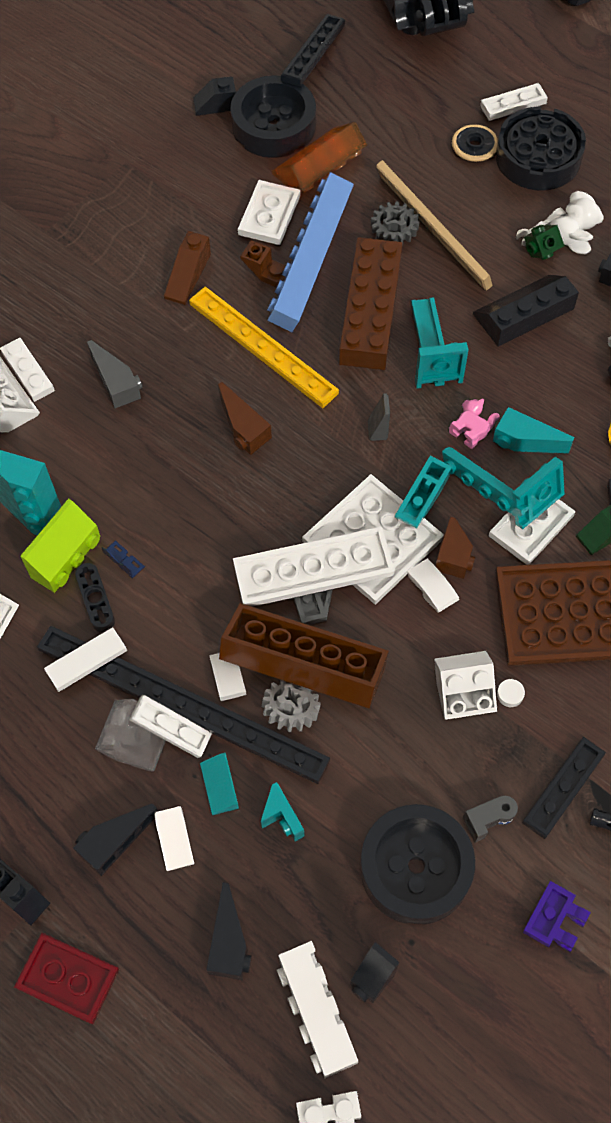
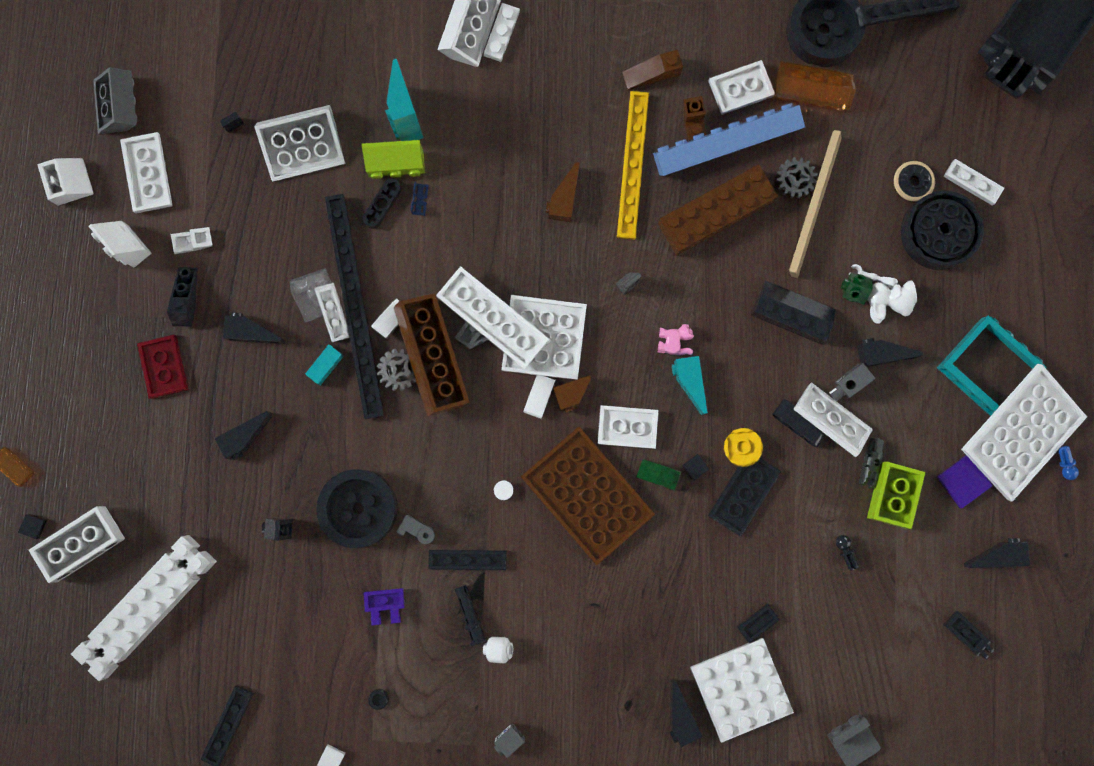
camera: 50 degrees right, 20 degrees up
white tile [44,627,127,692] -> none
dark grey slope [87,340,143,408] -> none
white slope [154,806,194,871] -> none
teal slope [261,782,304,841] -> none
white wedge [277,941,358,1078] -> none
teal slope [395,455,452,529] -> none
teal bracket [410,297,469,389] -> none
white slope [434,651,497,720] -> none
teal bracket [442,447,565,529] -> none

